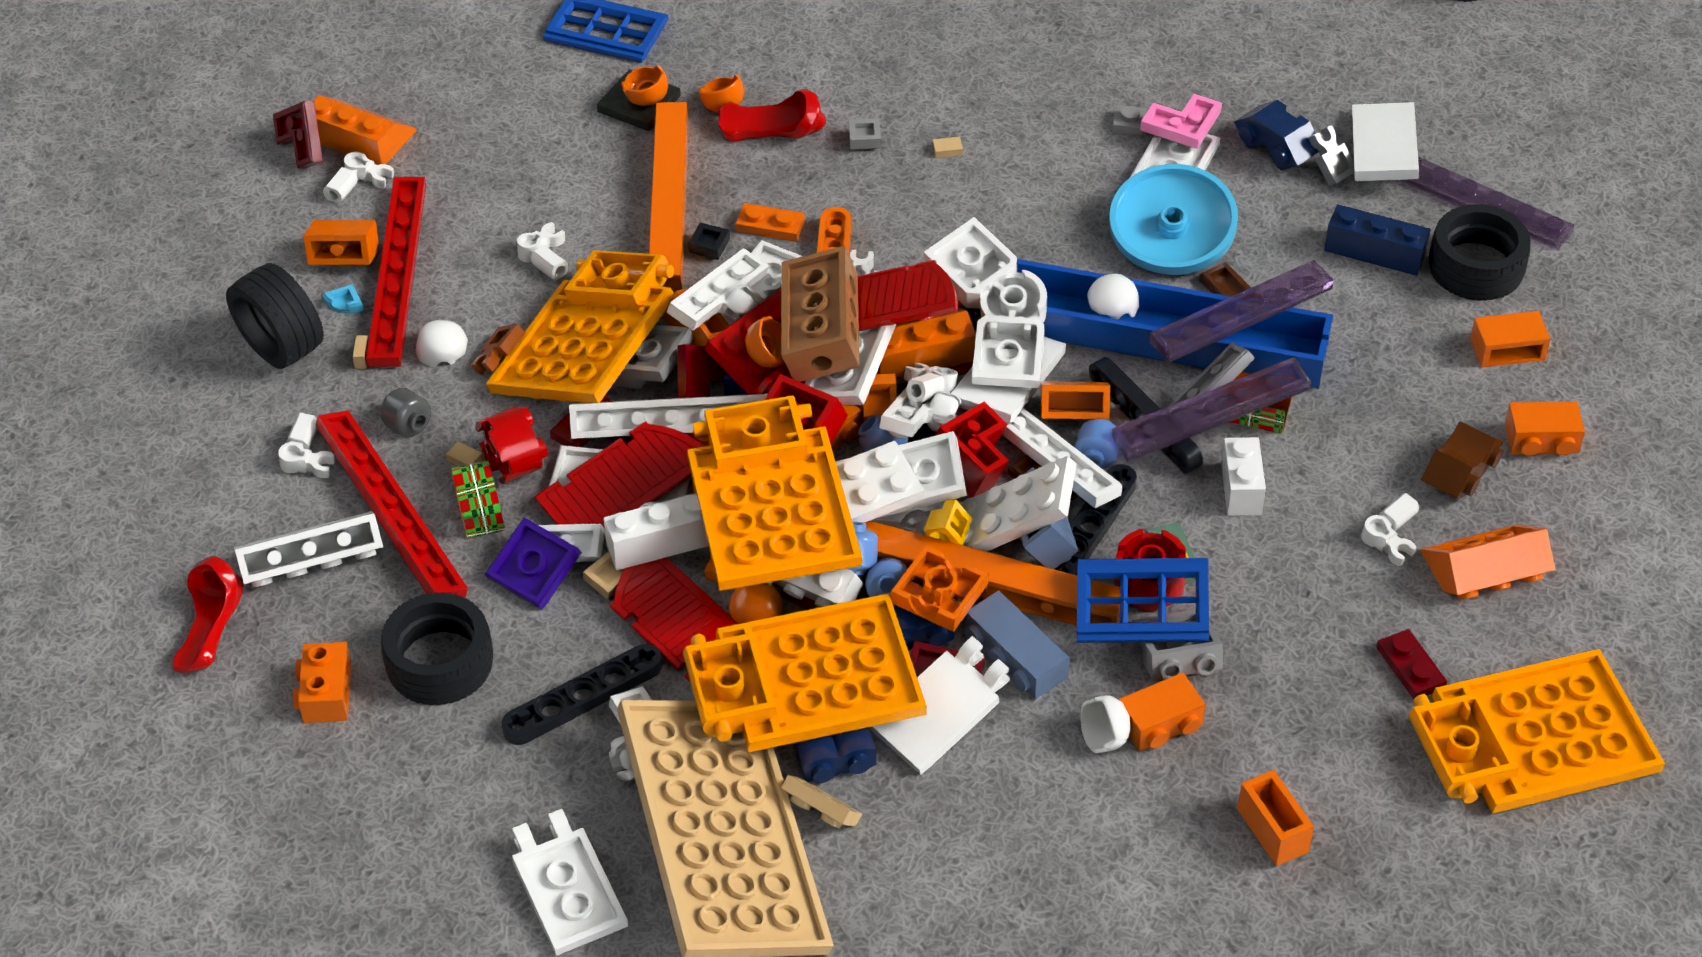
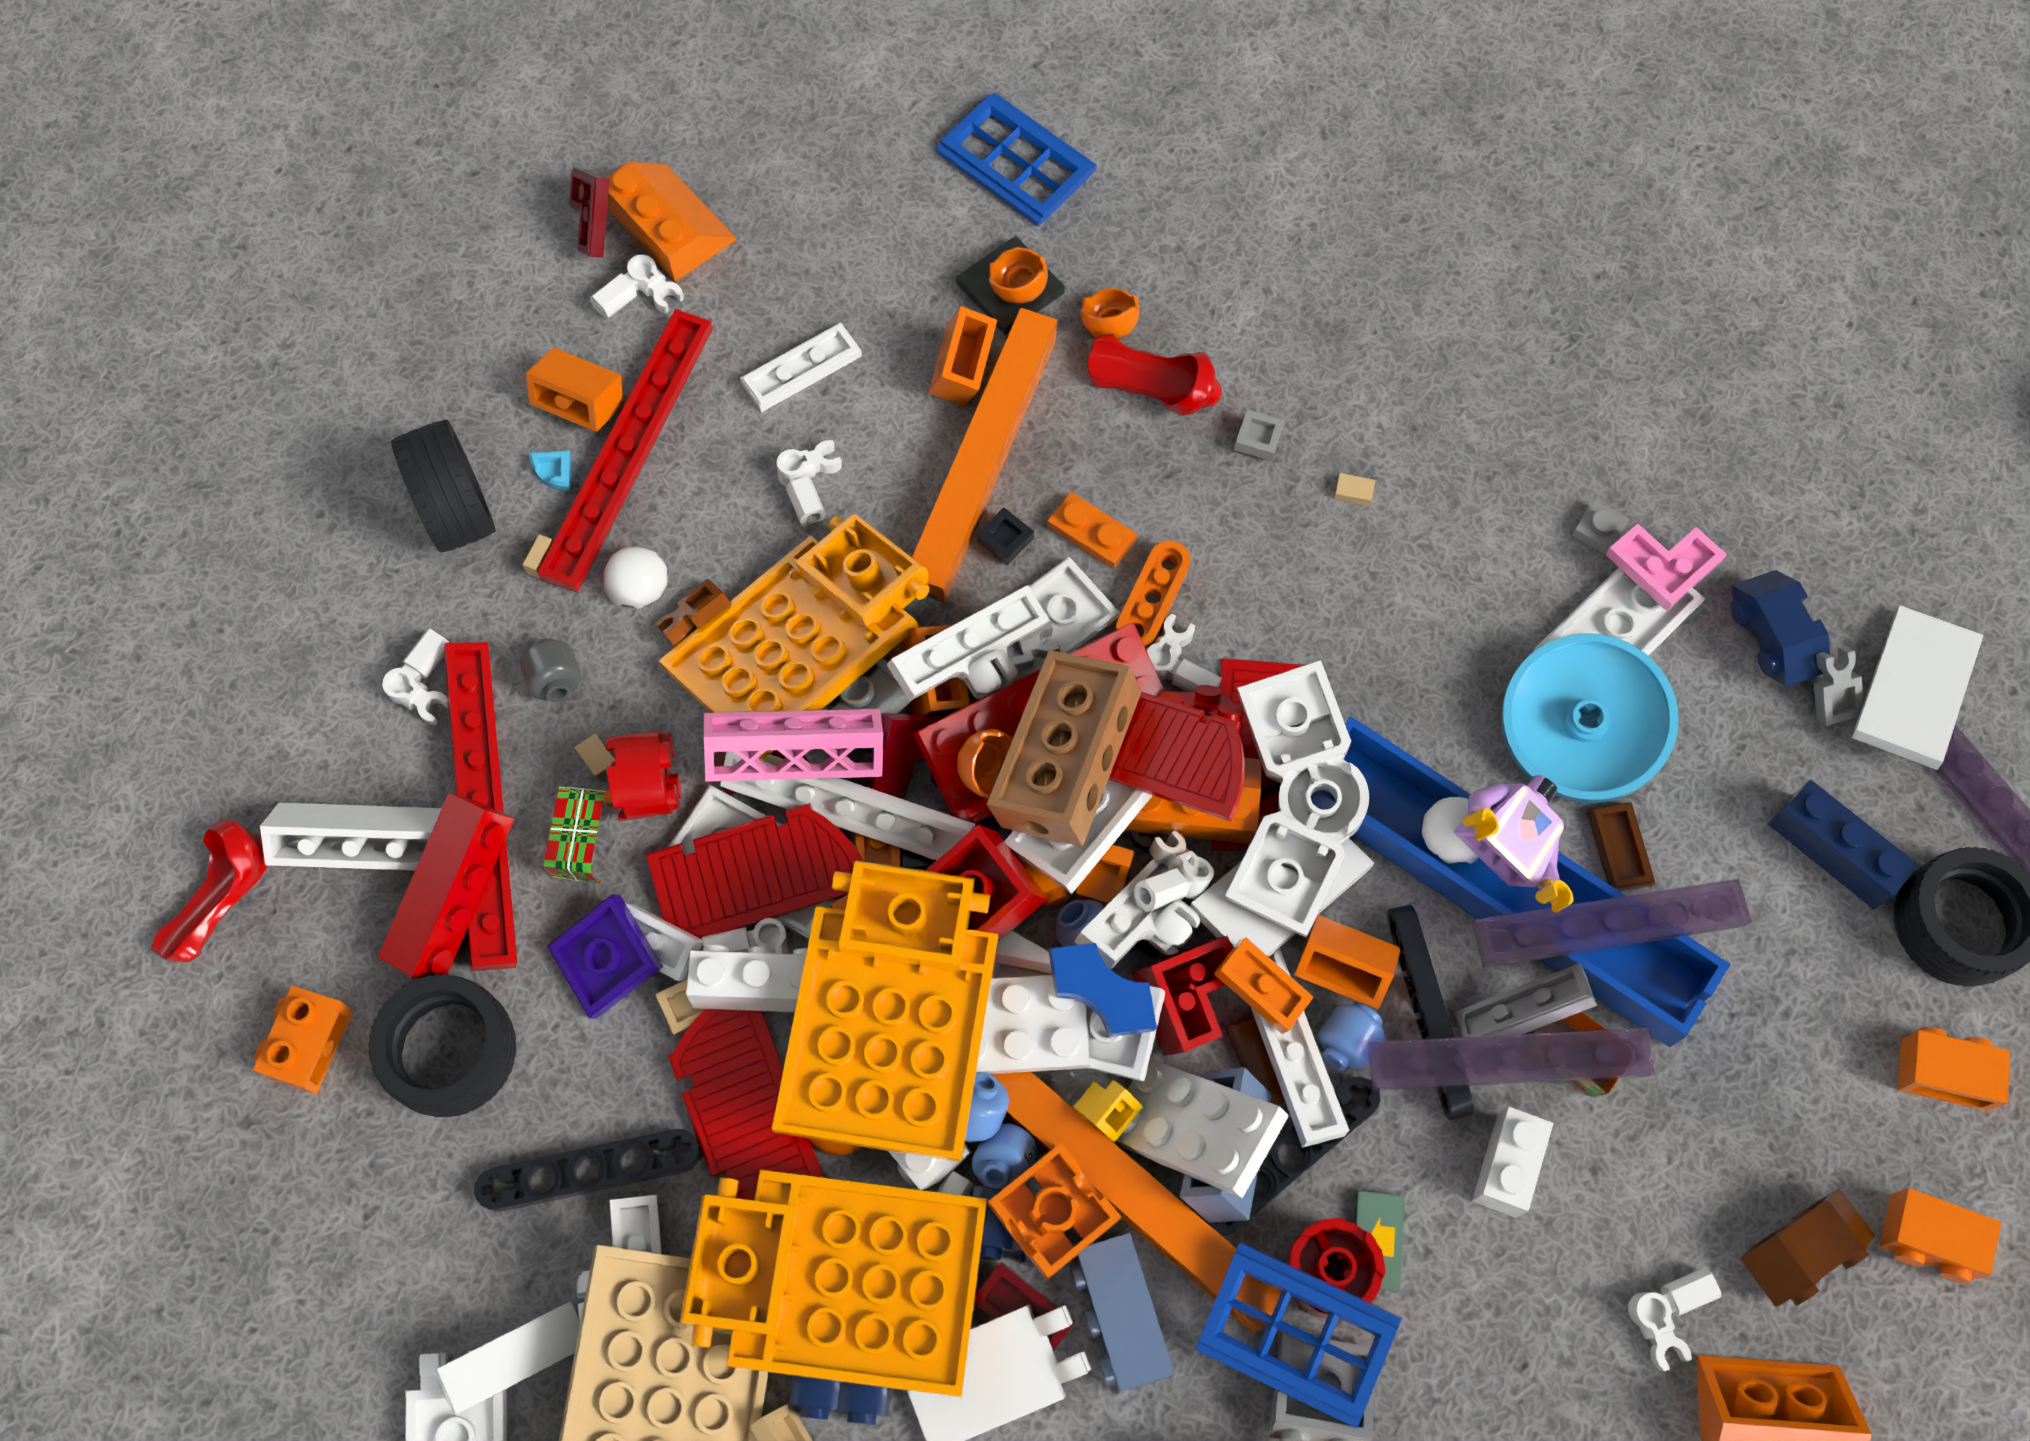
camera: 20 degrees right, 20 degrees up
none -> red brick [378,793,514,978]
none -> white tile [434,1301,580,1415]
none -> bright pink fence [704,709,883,782]
none -> white tile [740,322,862,412]
none -> orange piece [928,306,997,406]
none -> blue tile [1048,943,1157,1037]
none -> orange plate [1214,937,1313,1034]
none -> lavender torso [1453,775,1574,913]

